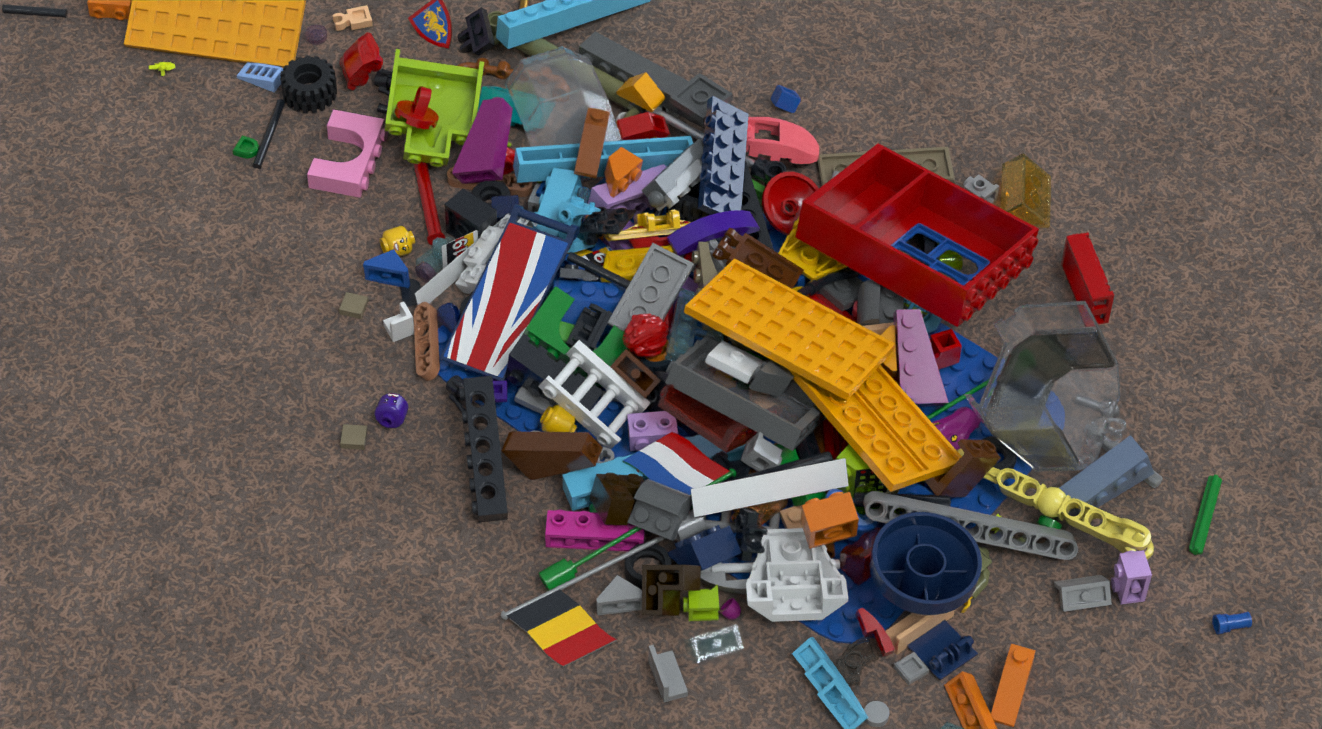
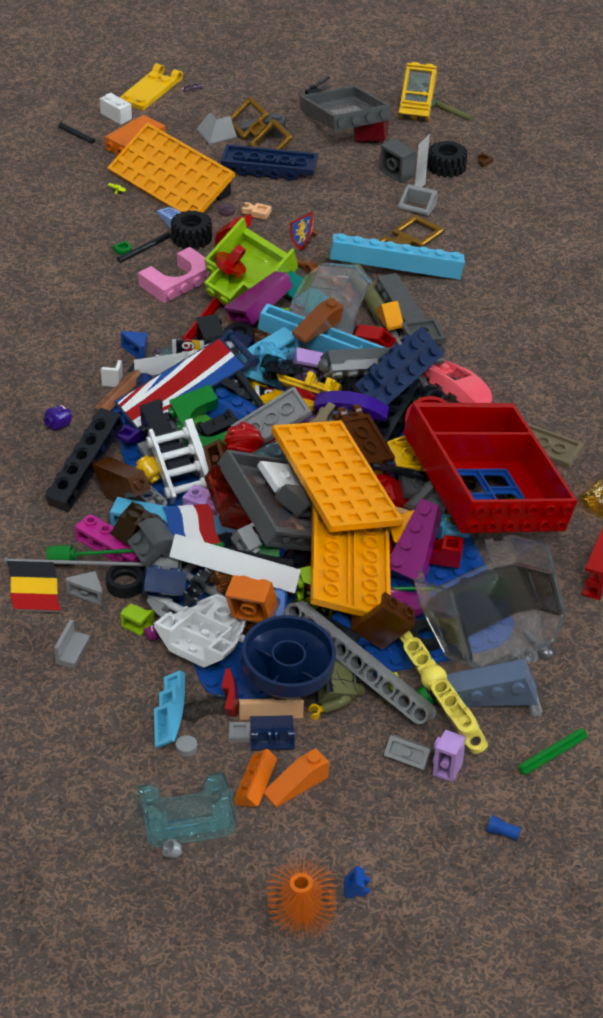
camera: 35 degrees right, 10 degrees down
dark tan tile [339,292,369,319] -> none
dark tan tile [340,424,368,450] -> none
yellow head [380,226,415,257] -> none
black hinge [457,7,495,56] -> none
orange slope [604,147,643,198] -> none
dark brown brick [642,565,701,616] -> none
clear light blue slope [687,624,744,663] -> none
blue slope [771,85,801,113] -> none
light grey brick [963,175,999,203] -> none

